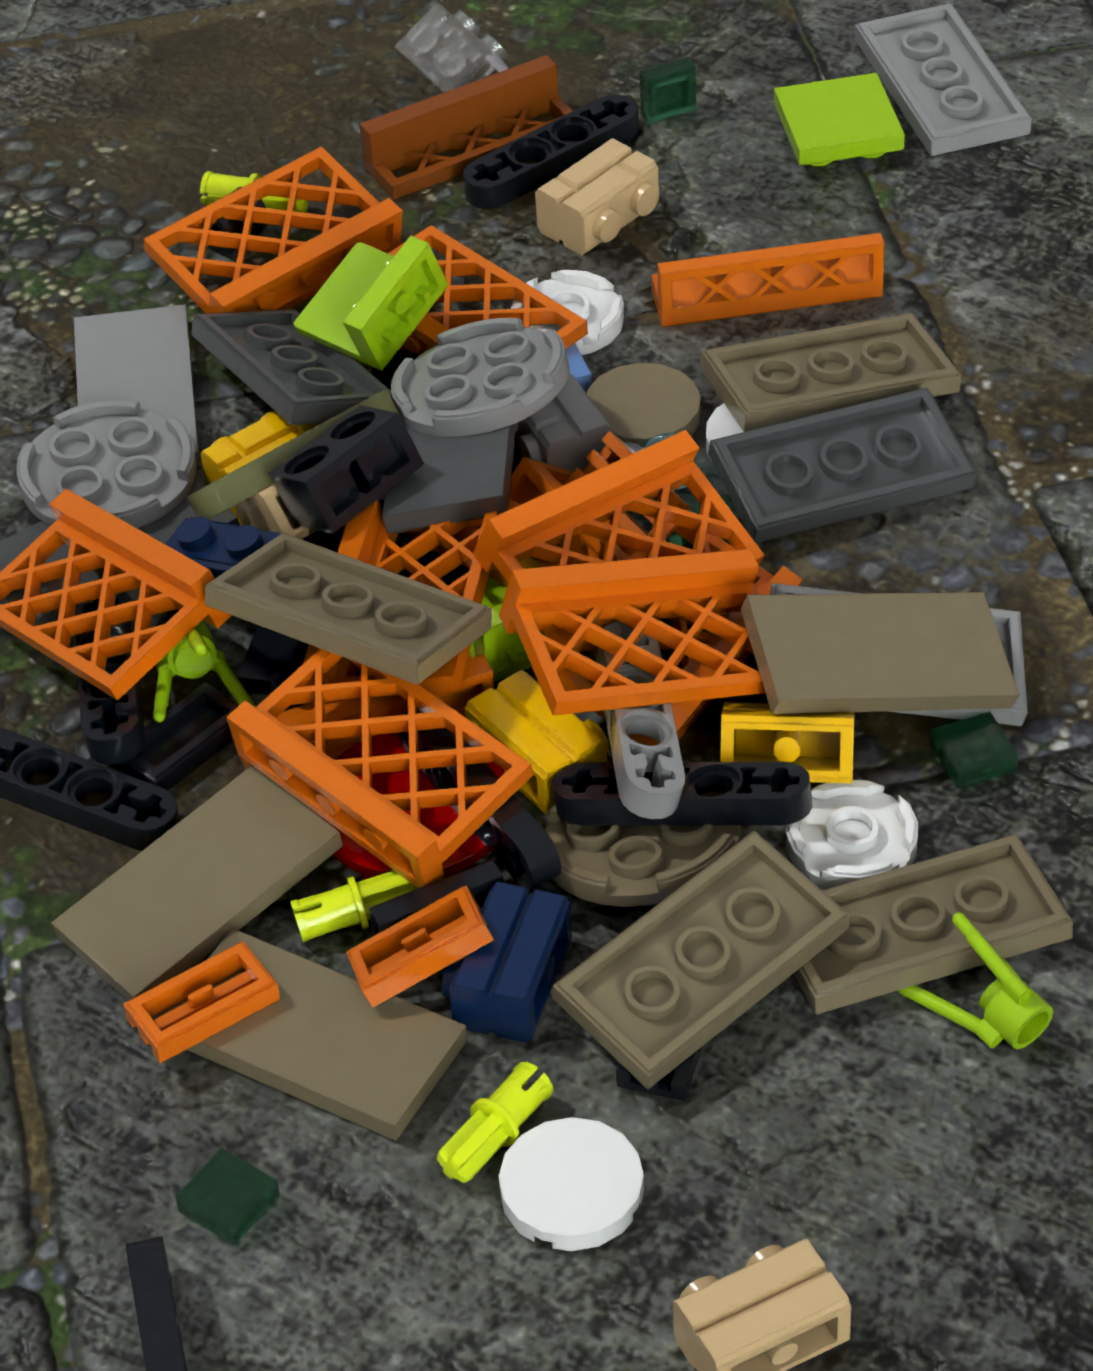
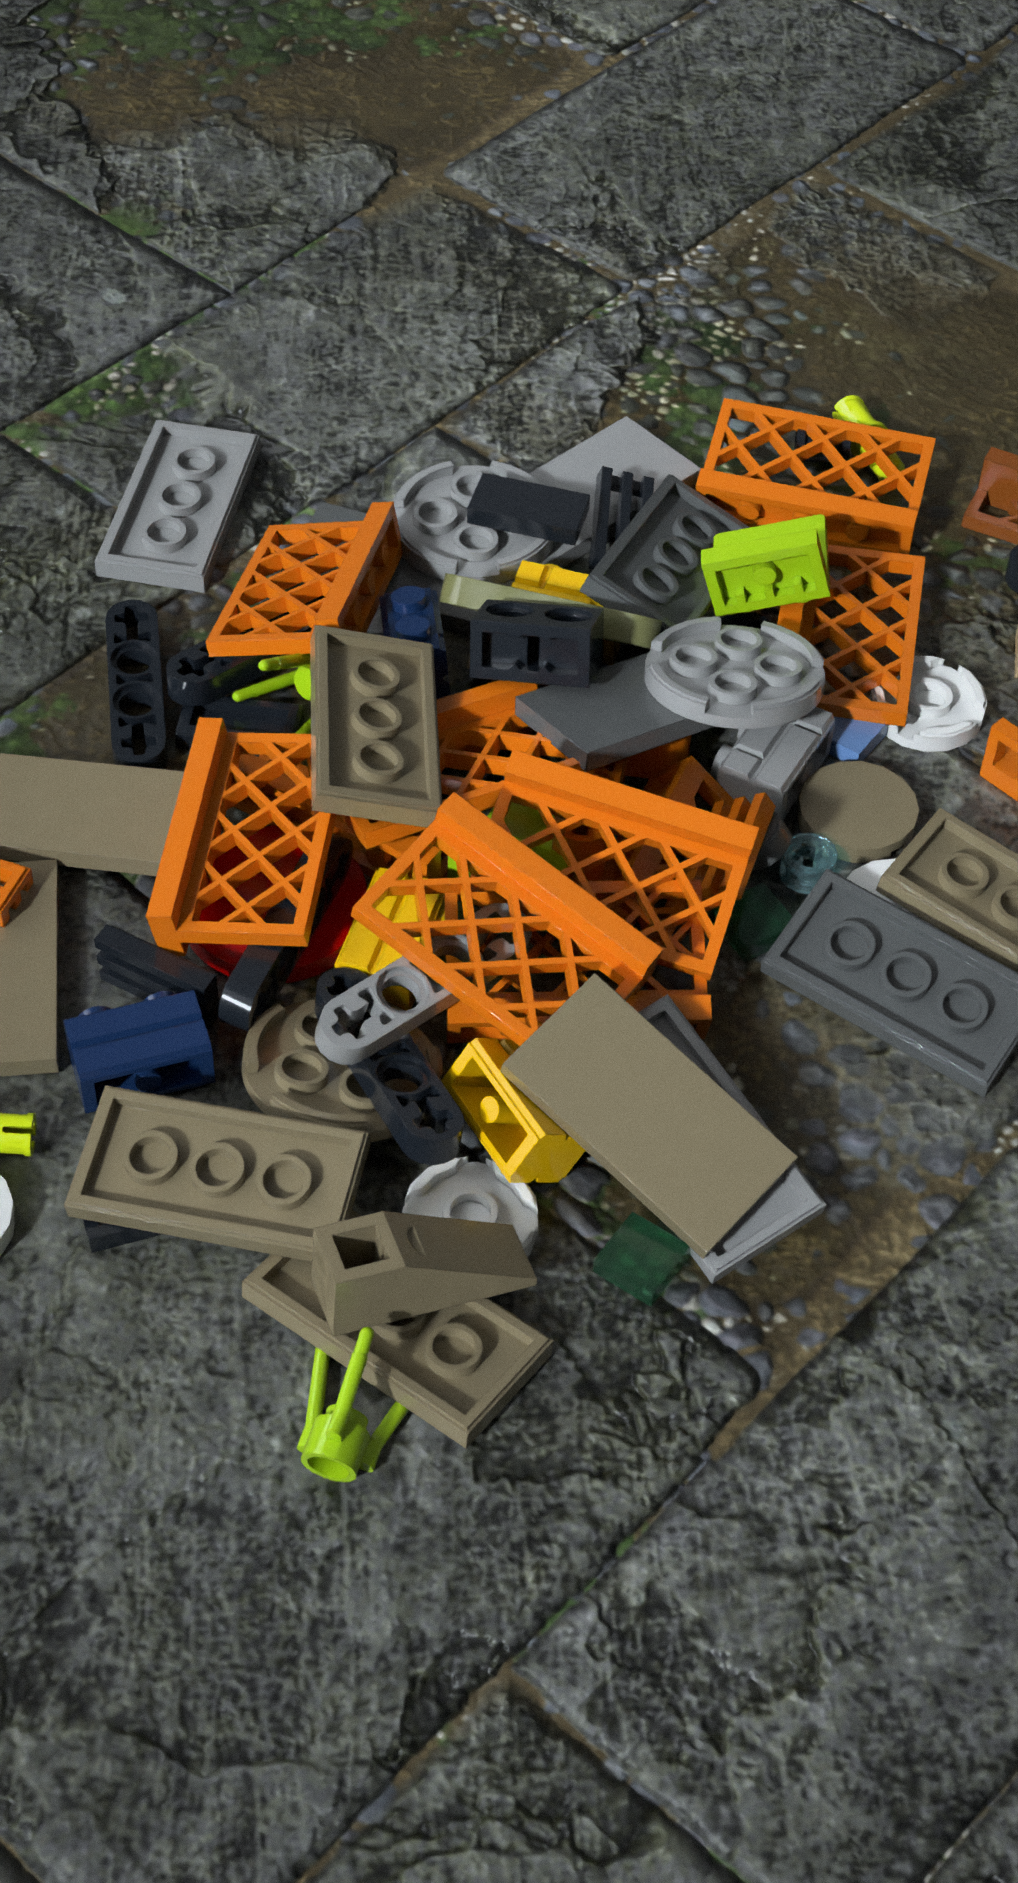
camera: 50 degrees right, 5 degrees up
neon yellow axle [290,871,418,943] -> none
orange tile [346,885,494,1008] -> none
none -> dark tan slope [312,1211,537,1337]
none -> black tile [467,473,590,545]
none -> black tile [588,466,655,570]

